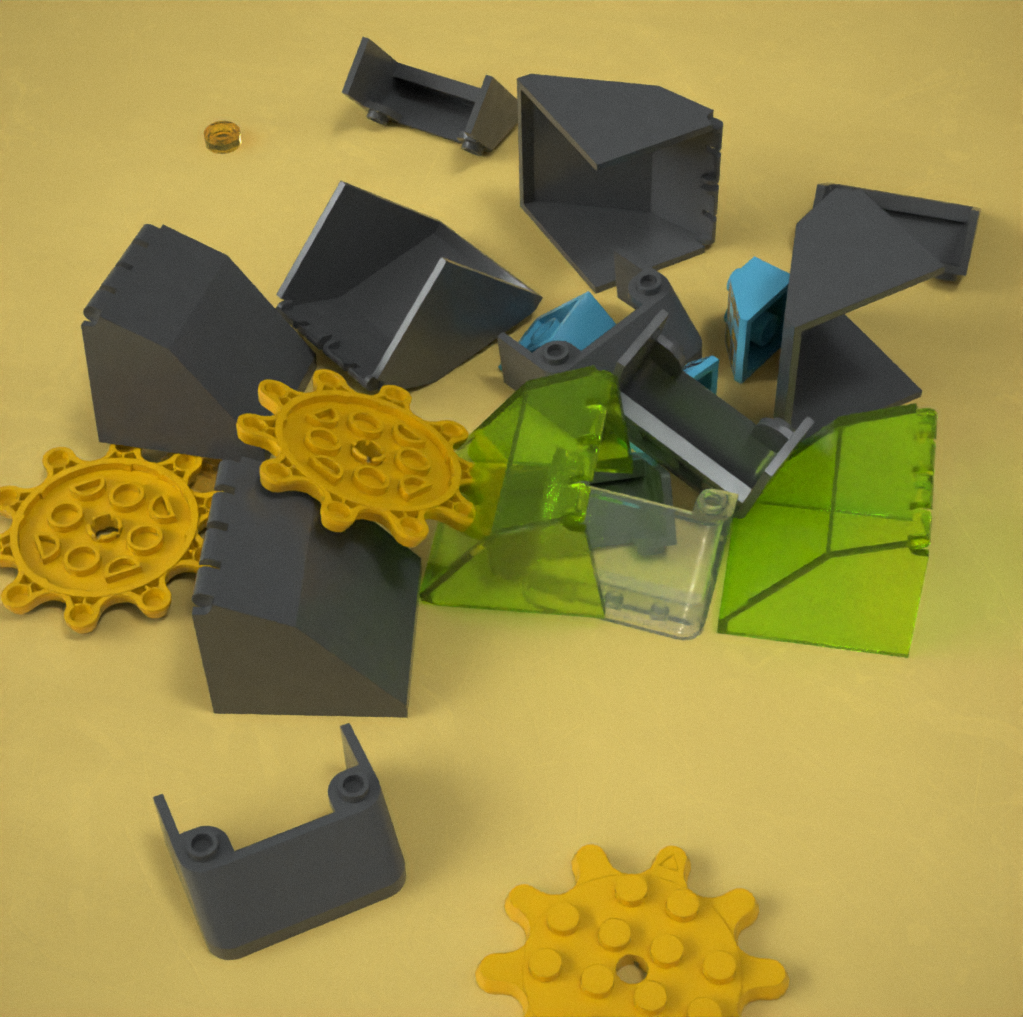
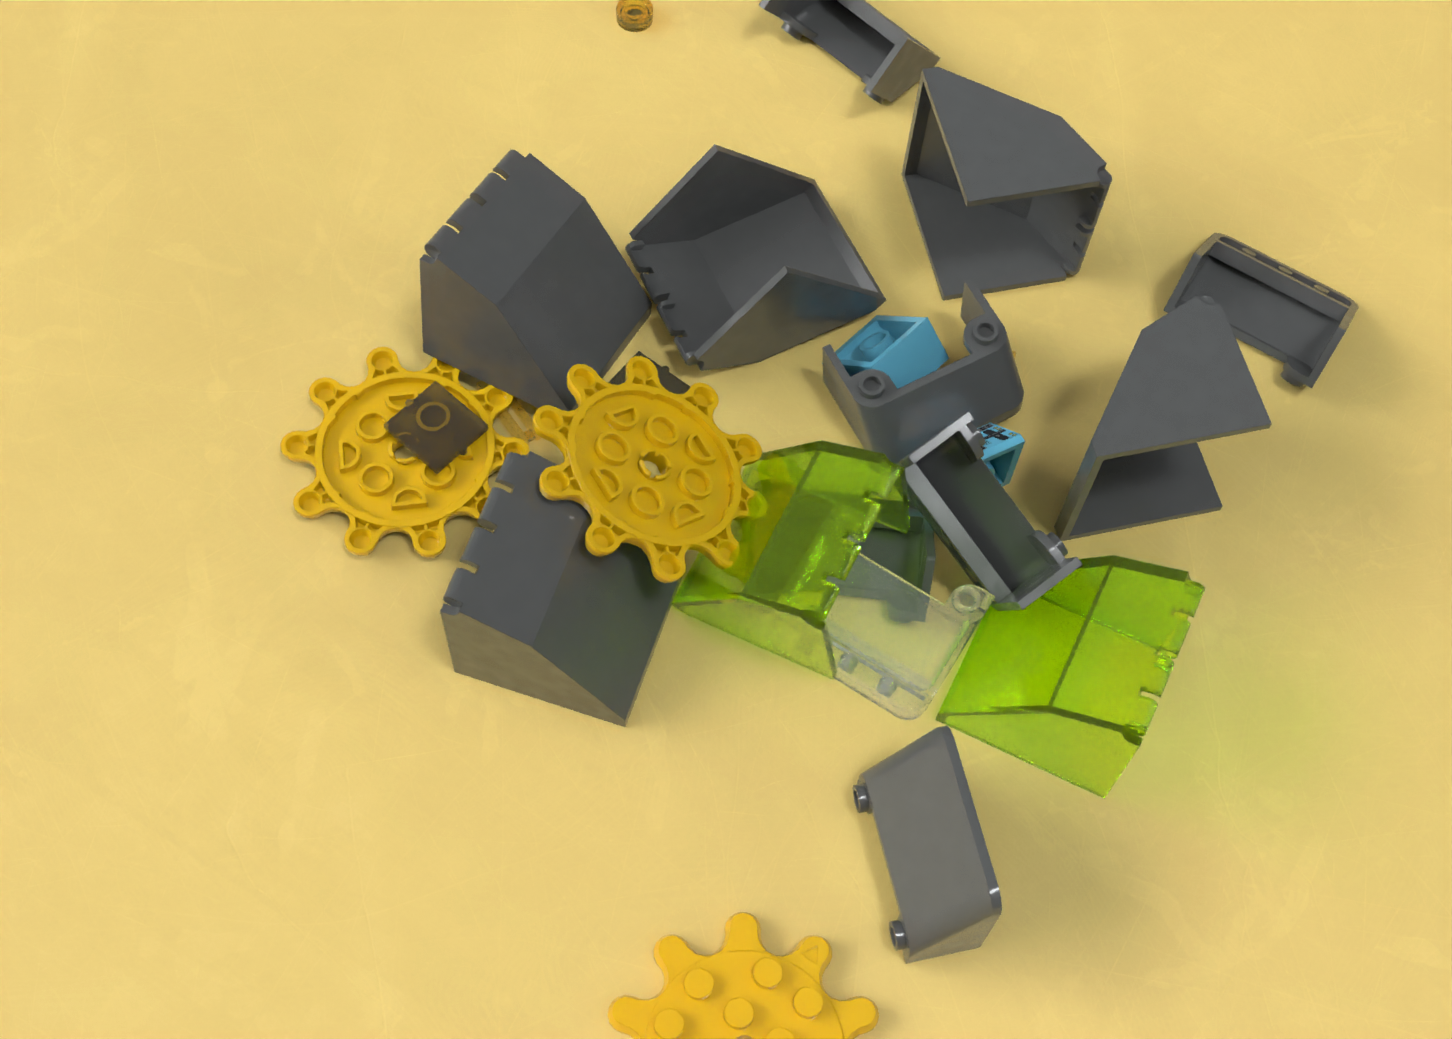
camera: 10 degrees right, 15 degrees up
dark grey windscreen [153,723,406,960] -> none
medium azure slope [724,256,790,384] -> none
none -> clear smoke piece [384,381,488,474]
none -> dark grey windscreen [853,726,1002,964]

